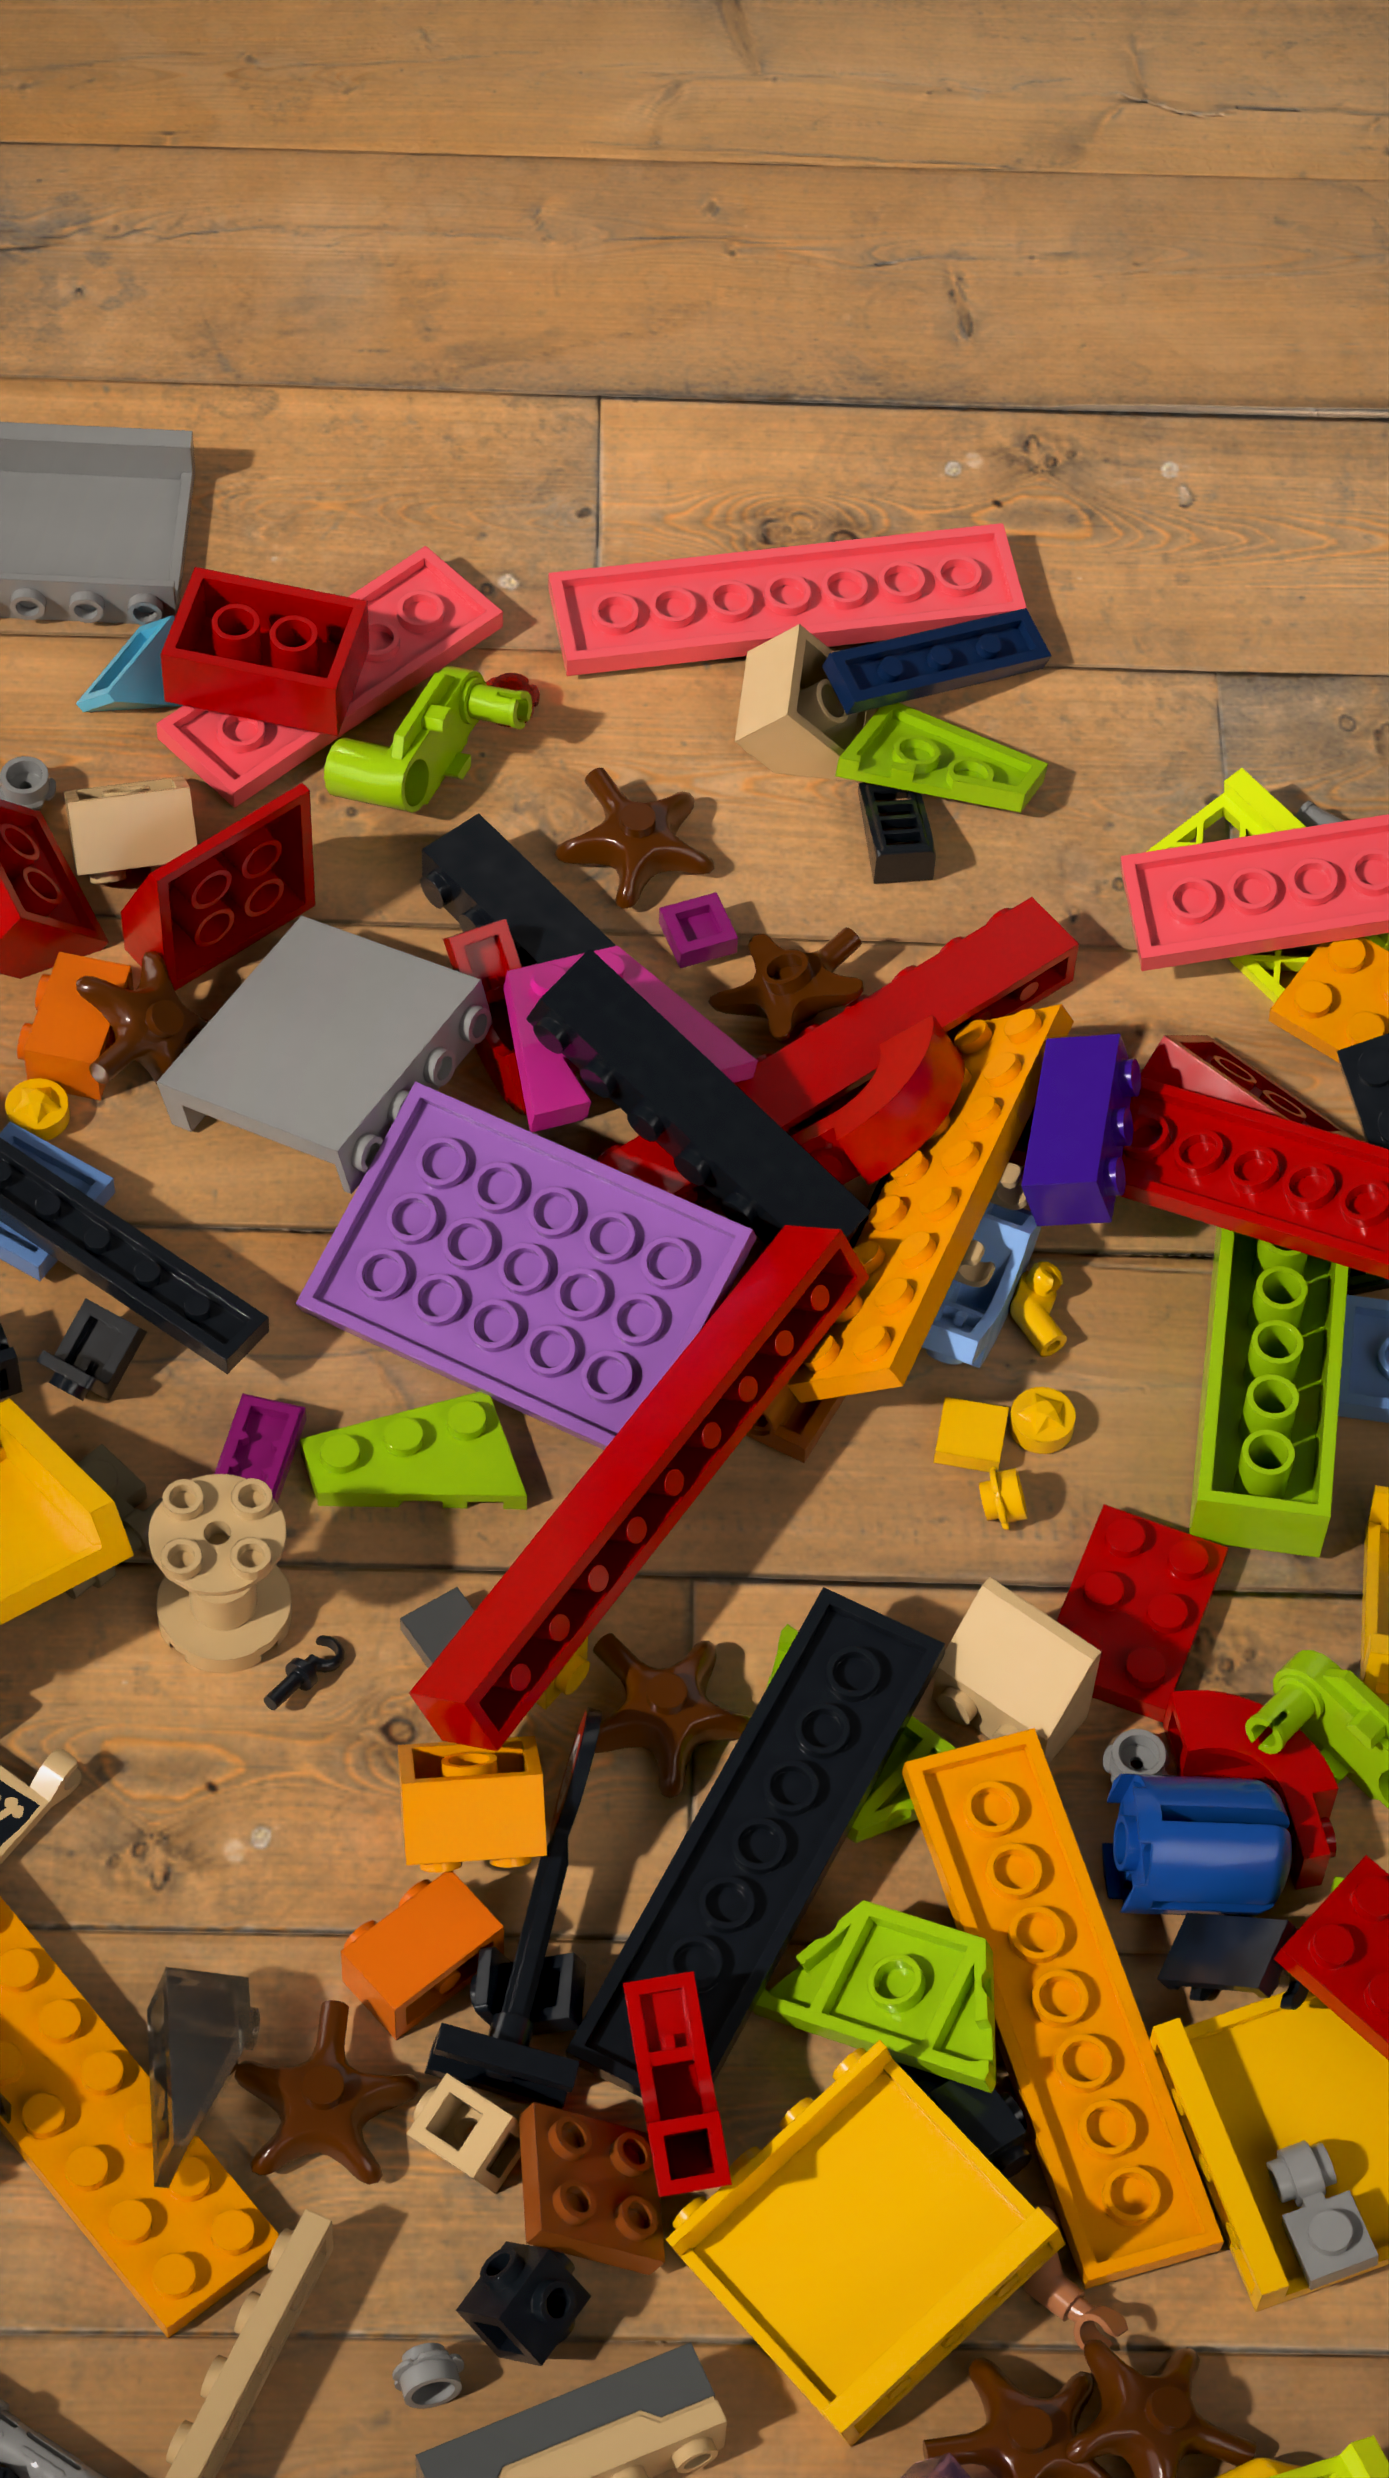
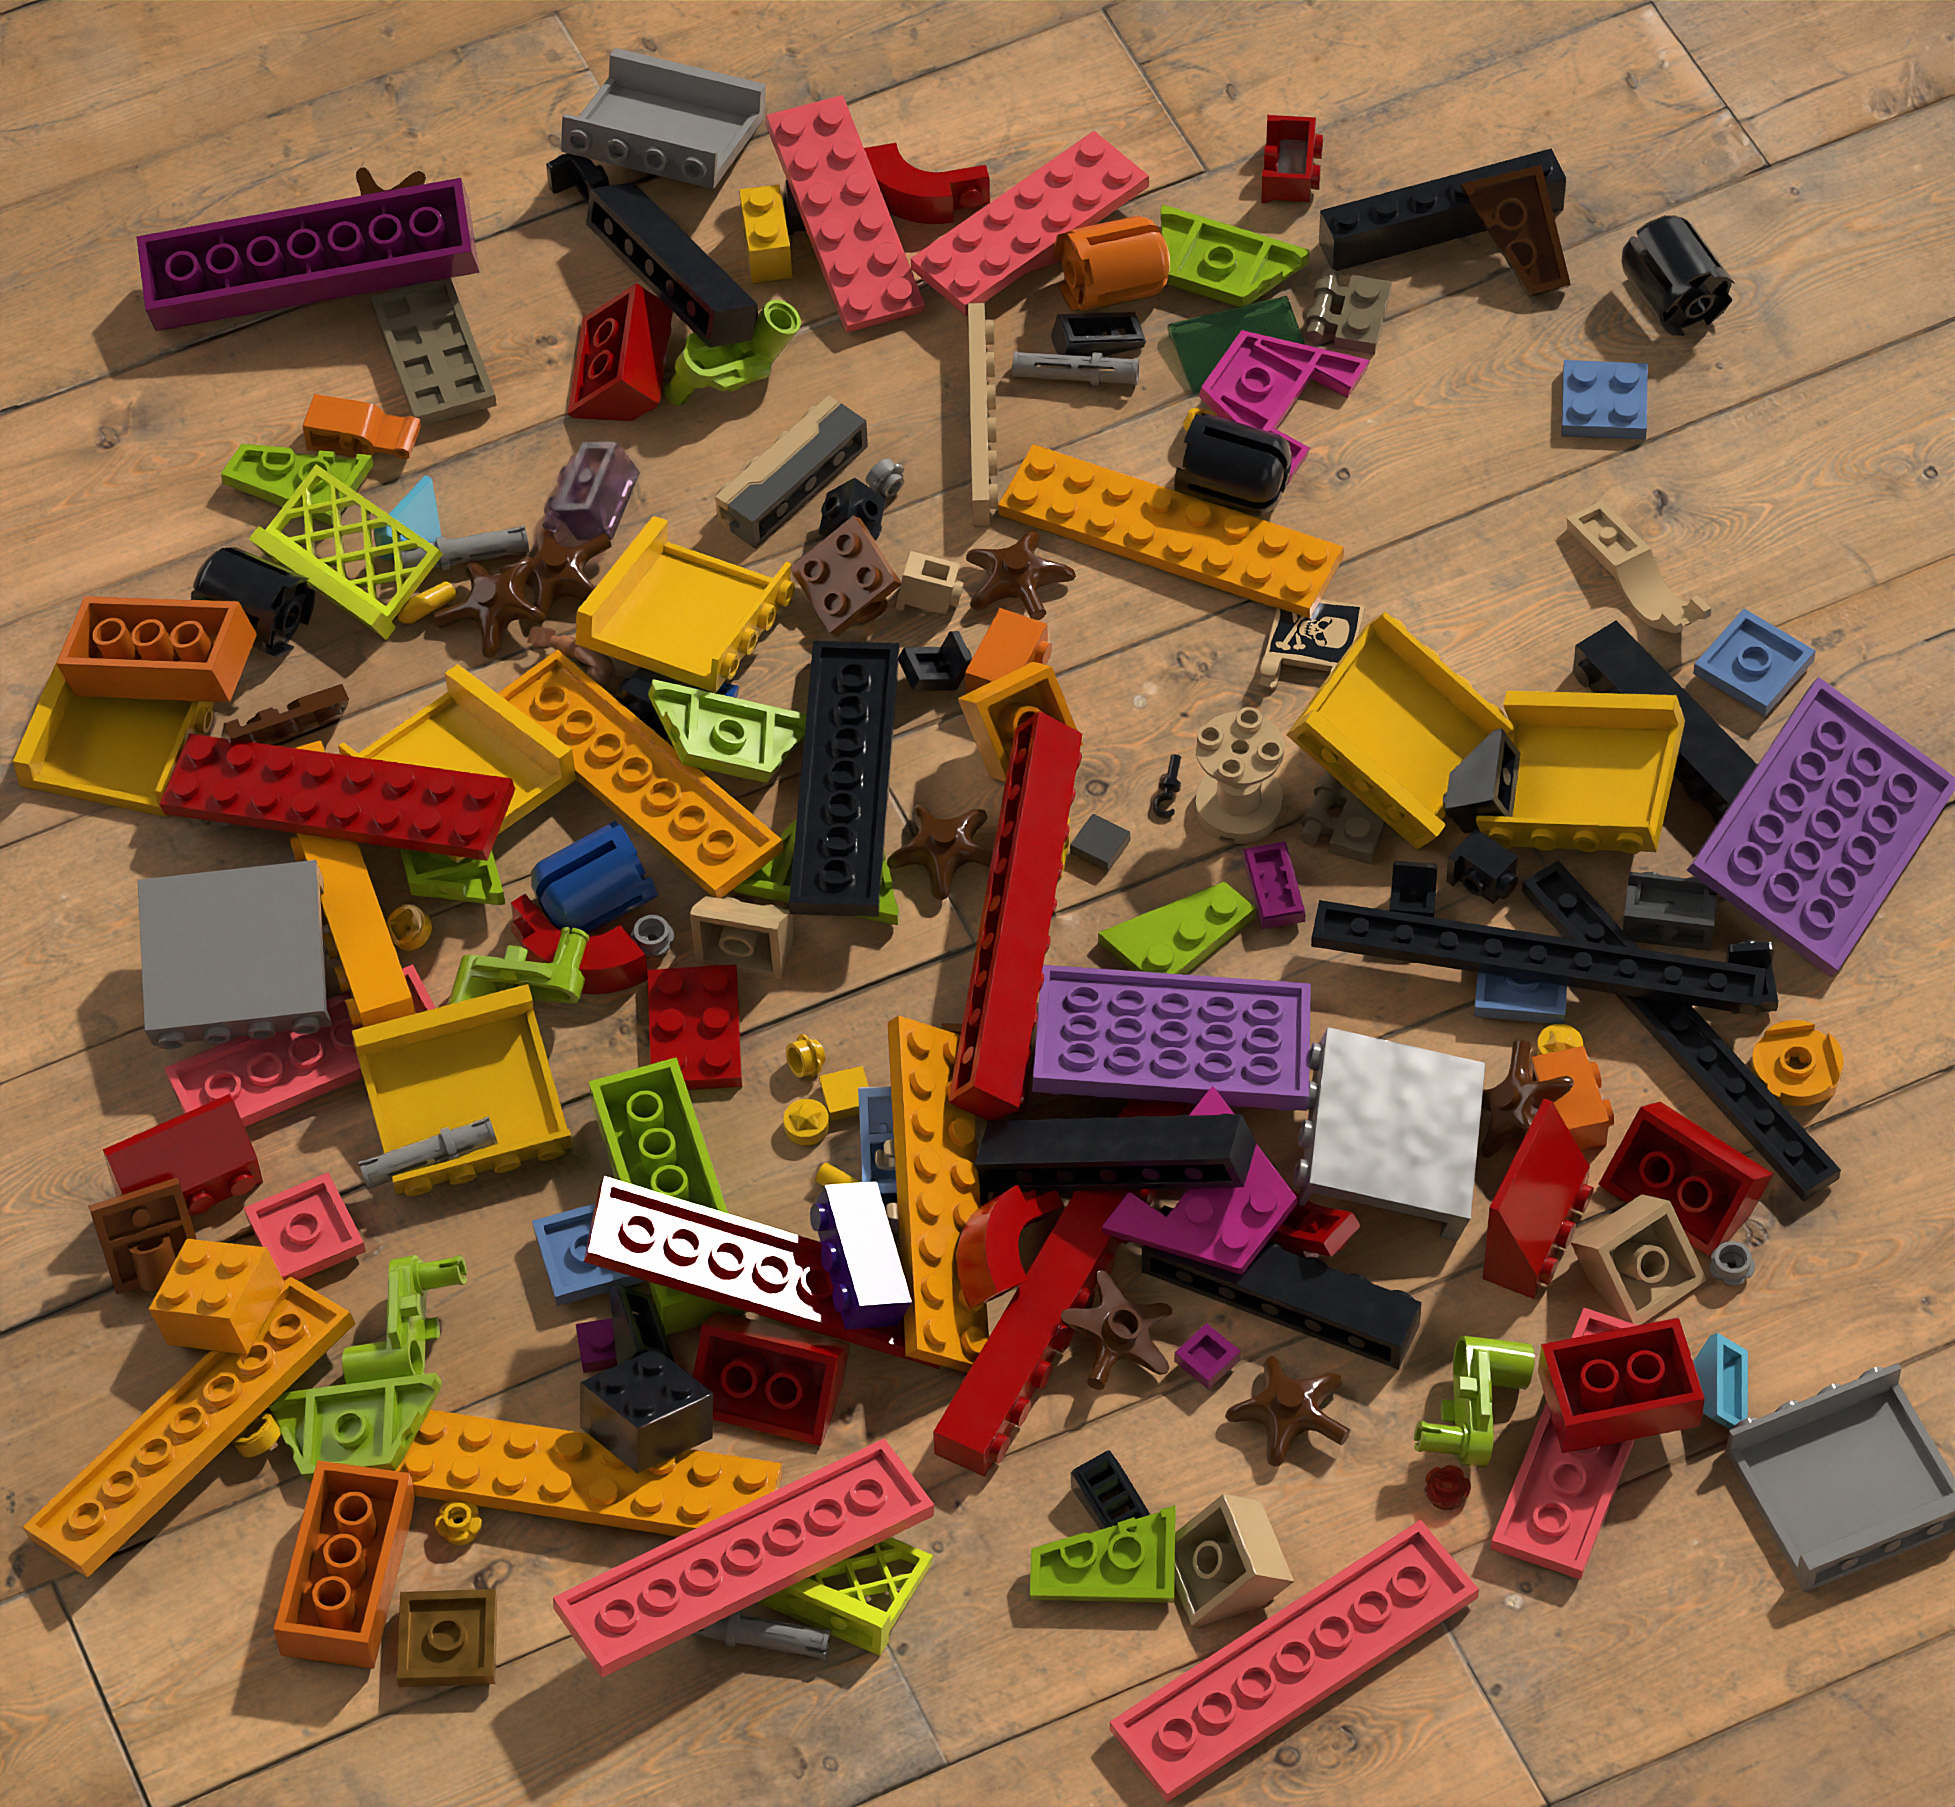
camera: 160 degrees right, 0 degrees up
clear smoke slope [147,1967,260,2188] -> none
black piece [425,1707,602,2109] -> none
red arch [623,1971,732,2197] -> none
dark blue plate [822,608,1052,715] -> none
black hinge [1157,1913,1309,2010] -> none
light grey plate [1266,2140,1379,2290] -> none

